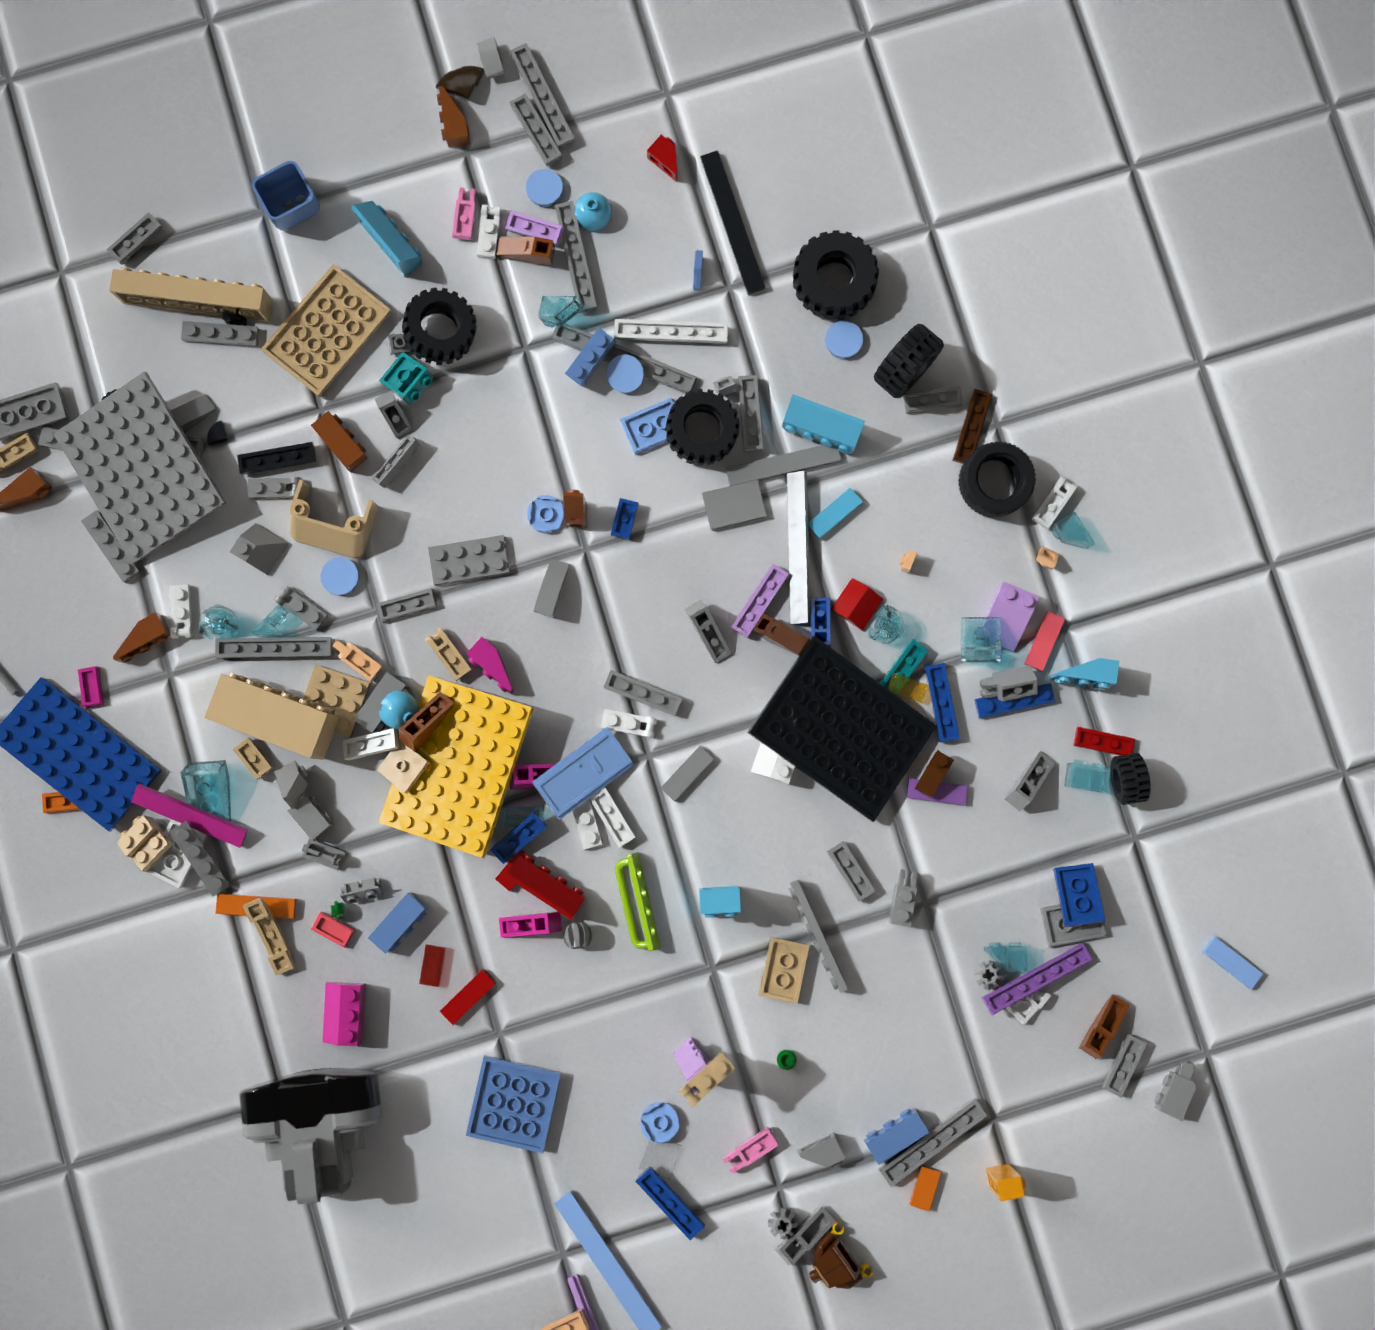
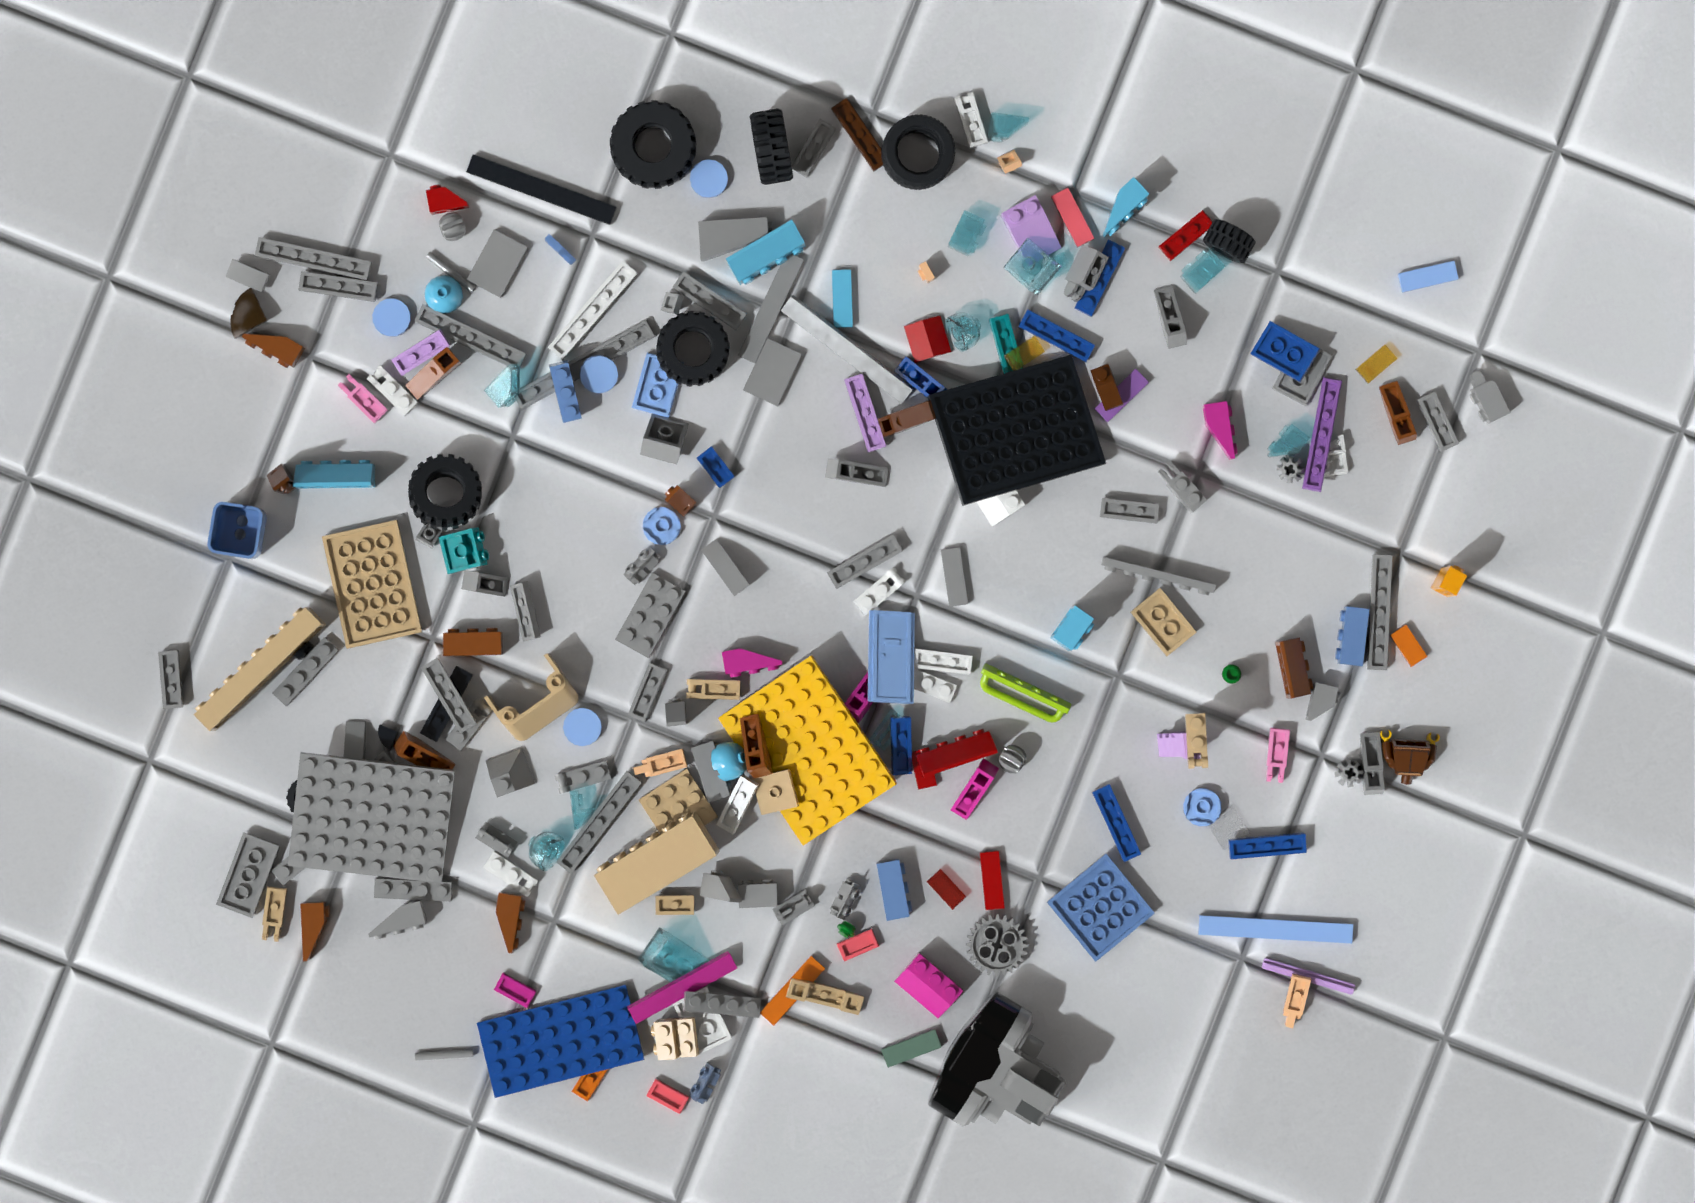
camera: 60 degrees left, 5 degrees up
none -> reddish brown slope [266,463,296,494]
none -> light grey slope [369,900,427,940]
none -> dark orange slope [394,731,455,770]
none -> light grey plate [421,658,477,734]
none -> light grey bar [426,252,476,293]
none -> light grey piece [439,212,466,241]
none -> light grey tile [467,229,528,298]
none -> light grey hinge [475,822,518,858]
none -> light grey hinge [623,547,661,585]
none -> light grey slope [640,414,689,465]
none -> coral tile [646,1079,689,1114]
none -> light grey slope [665,698,687,727]
none -> sand blue hinge [690,1062,721,1104]
none -> light grey slope [698,217,772,262]
none -> sand green tile [881,1029,942,1068]
none -> clear light blue brick [948,210,987,256]
none -> light grey gear [966,914,1028,977]
none -> blue plate [1092,784,1141,862]
none -> dark pink slope [1203,401,1238,460]
none -> dark orange slope [1275,637,1313,699]
none -> clear yellow tile [1355,345,1397,384]

